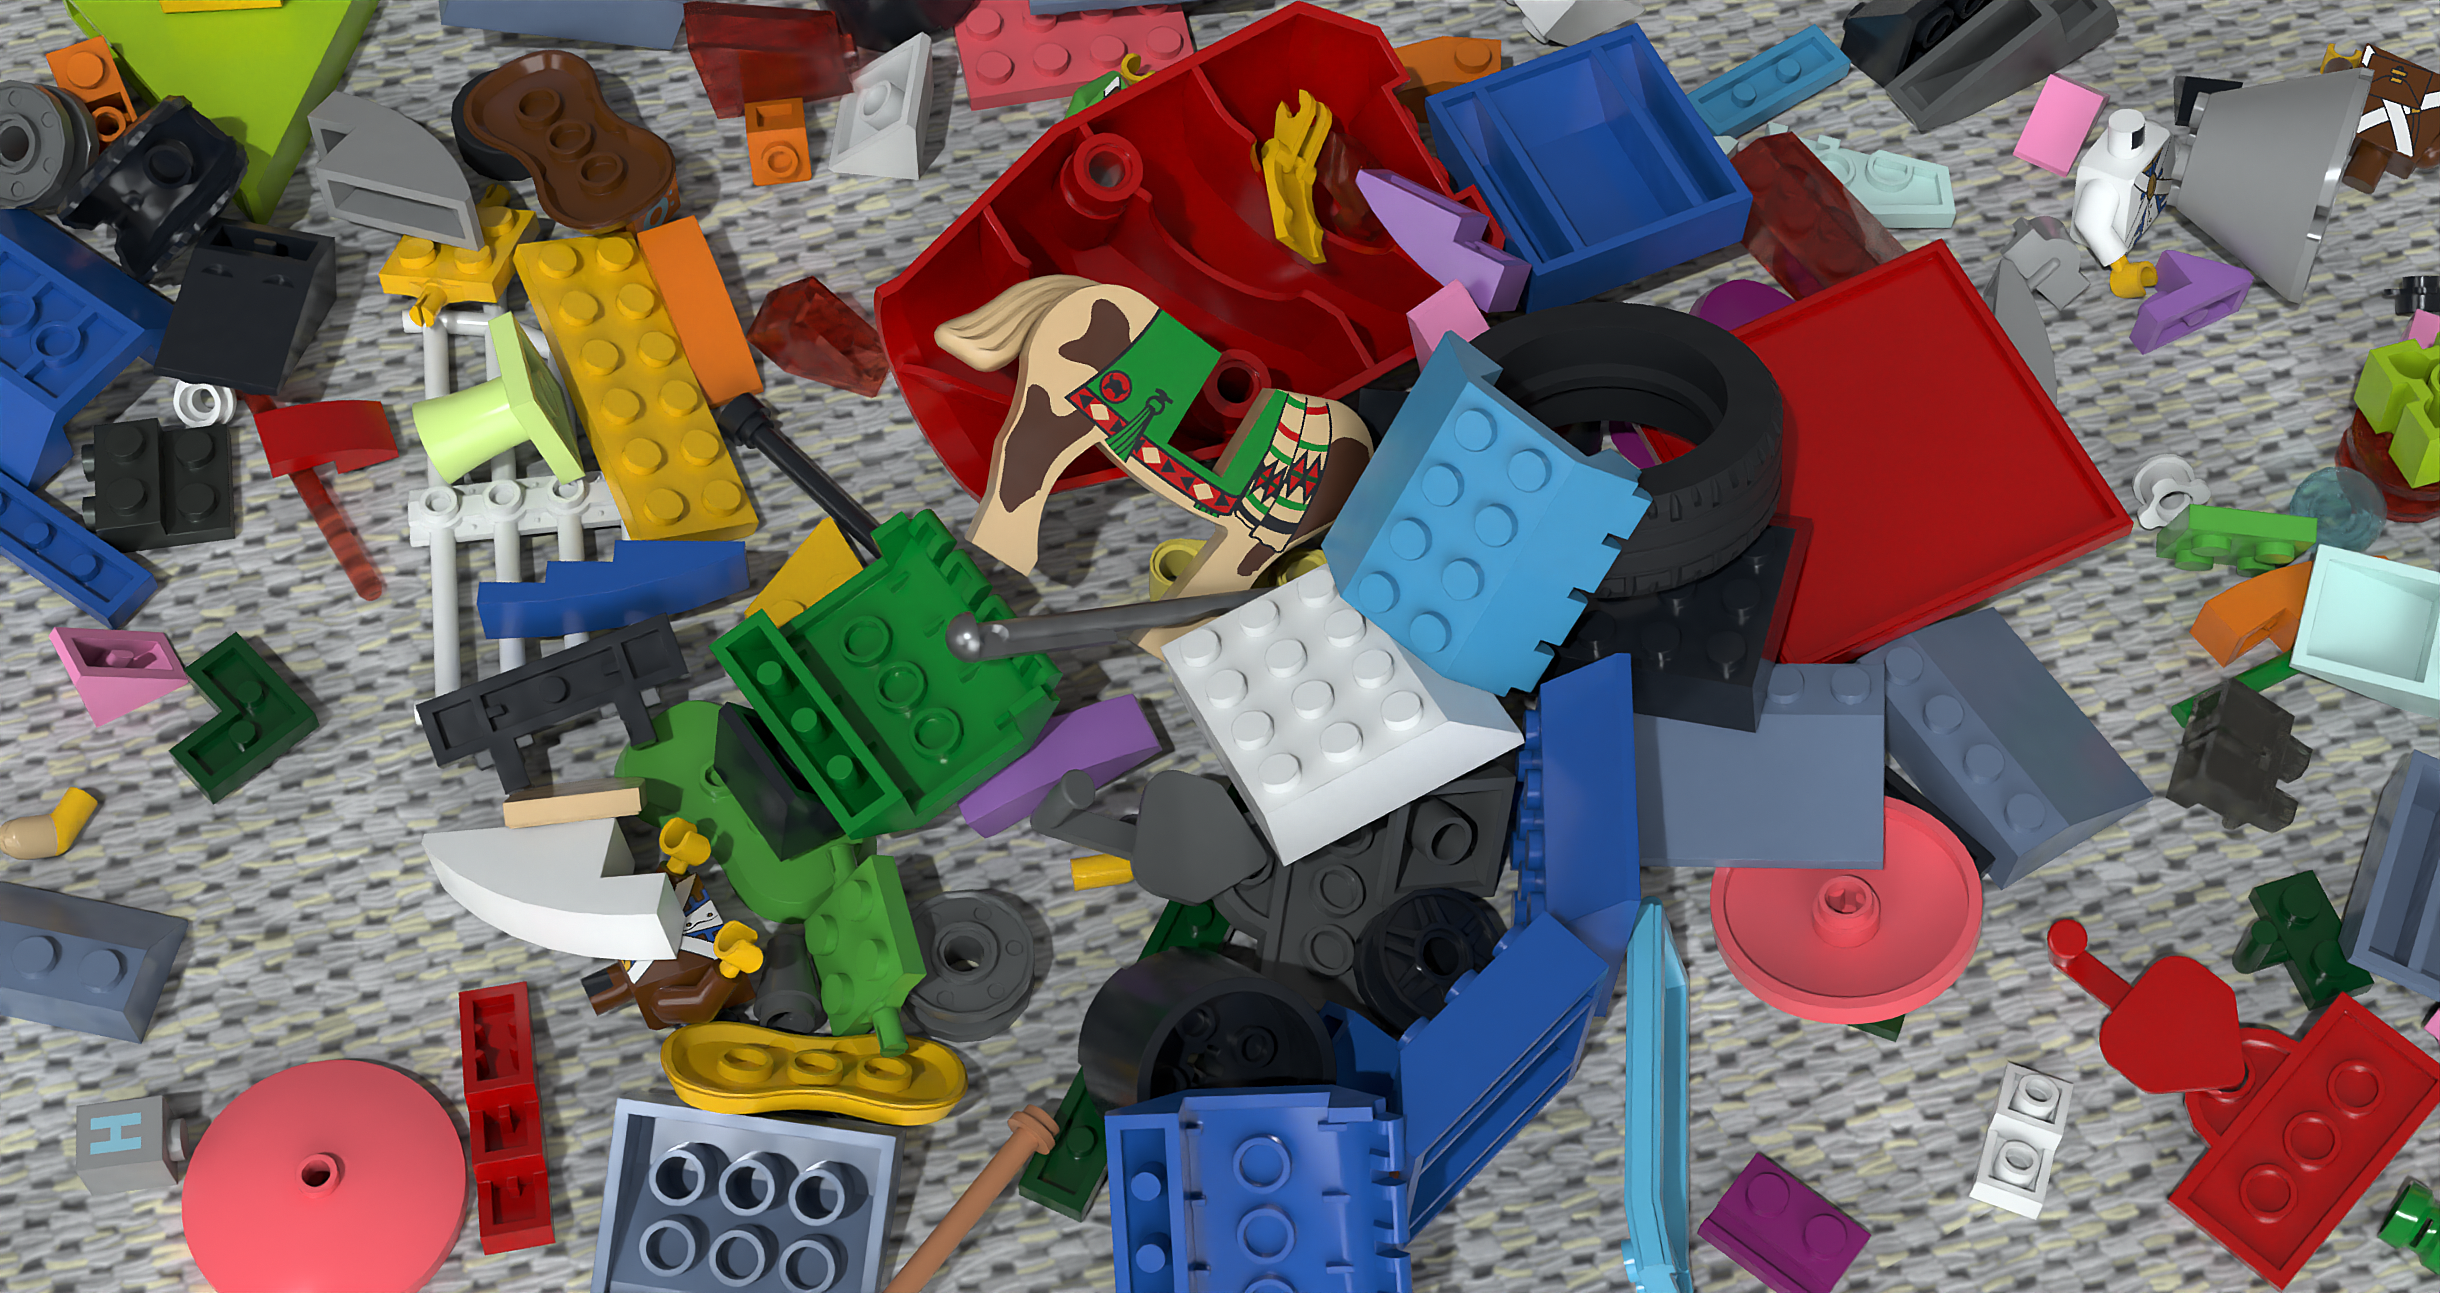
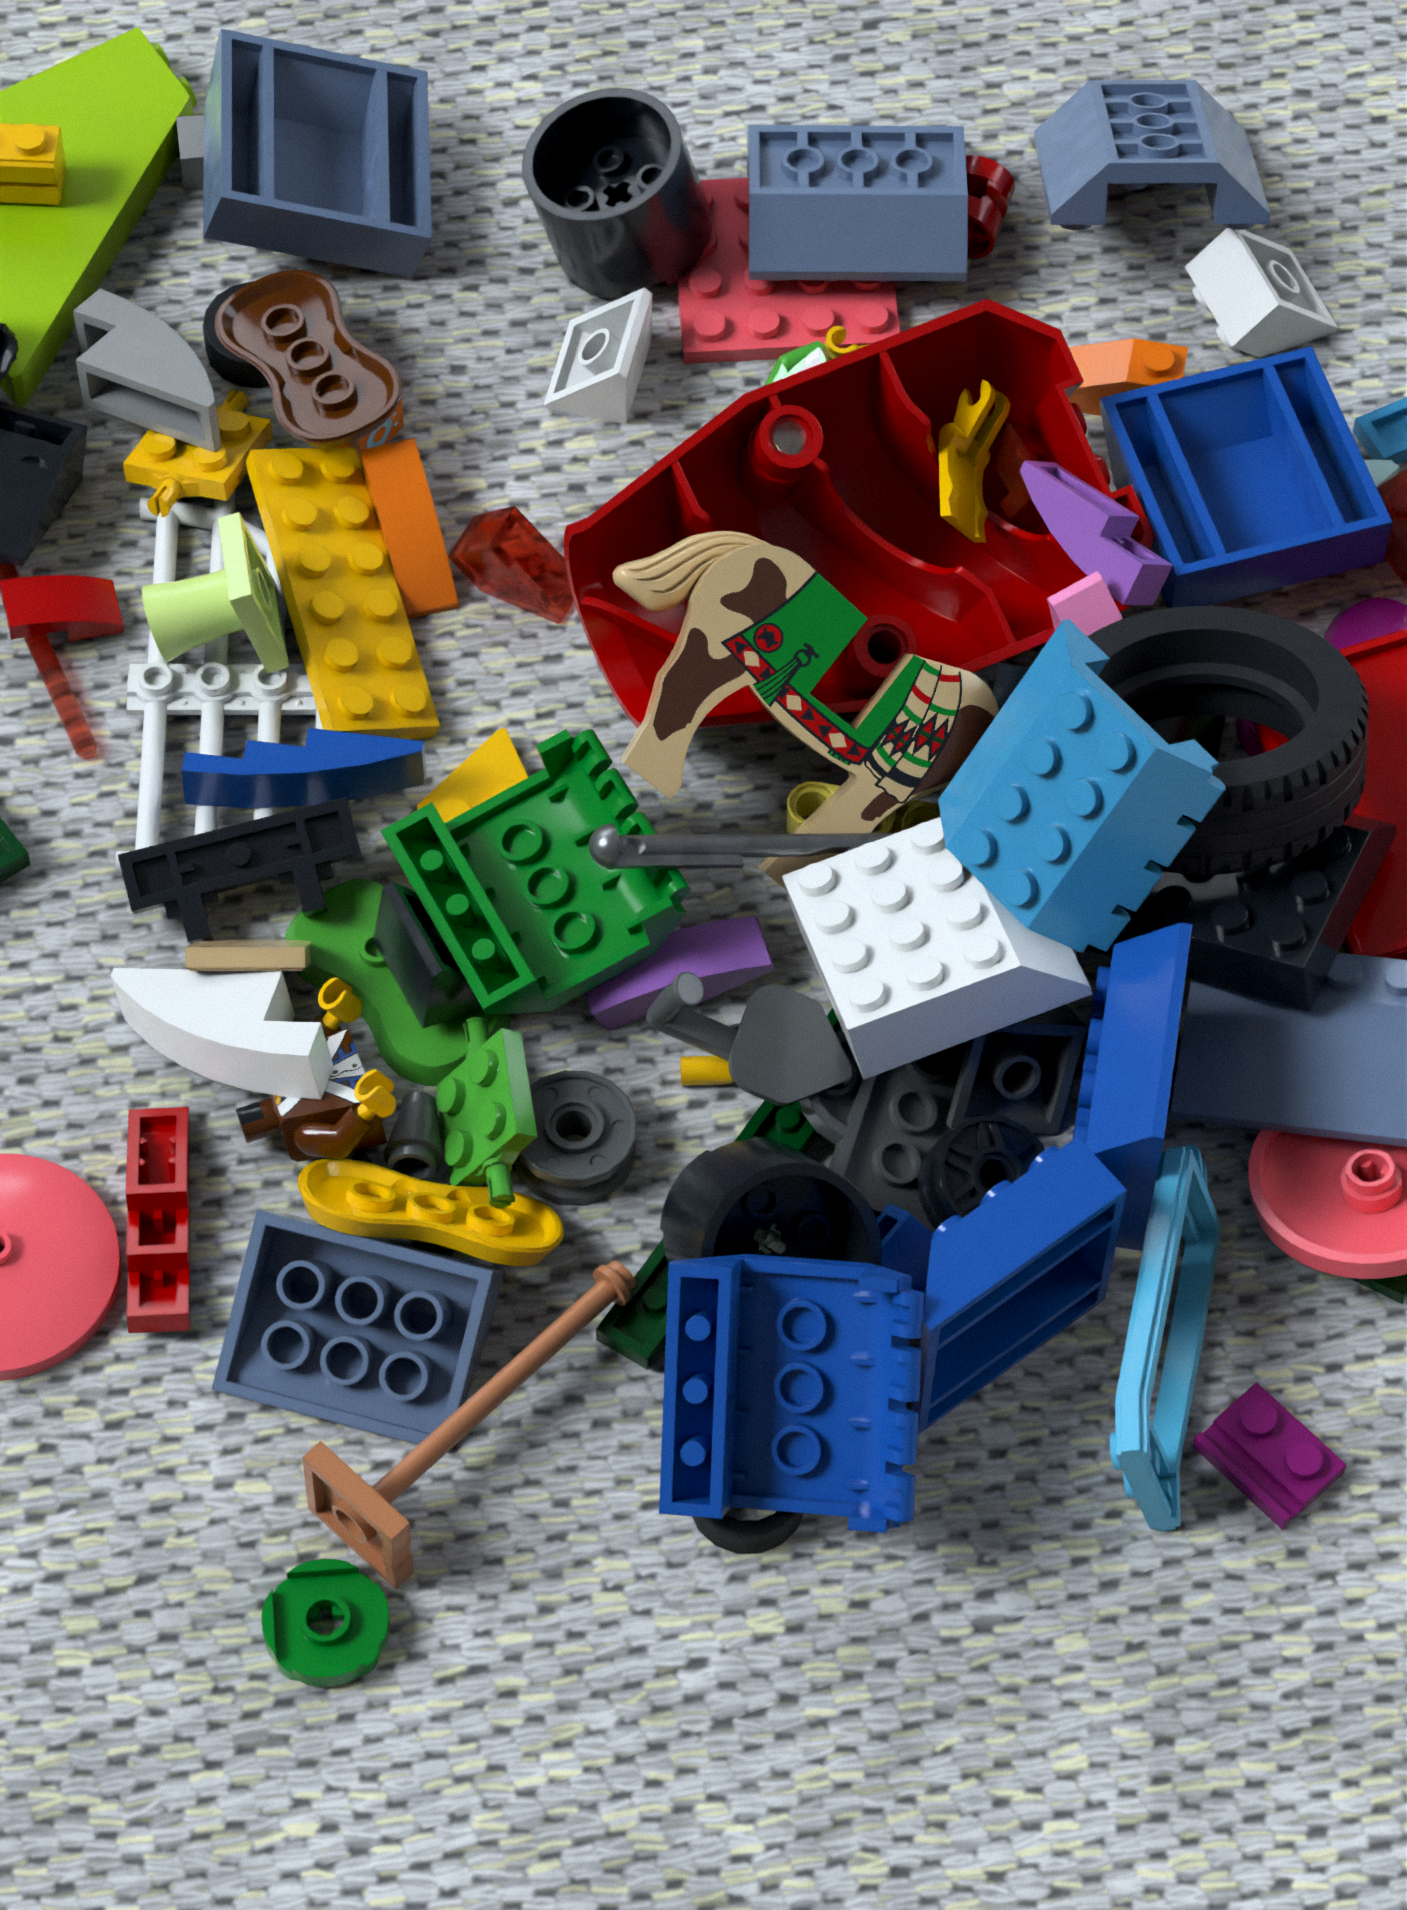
camera: 10 degrees right, 0 degrees up
clear red slope [683,1,860,119] -> none
black piece [717,392,882,560] -> none
orange bracket [744,97,812,186] -> none

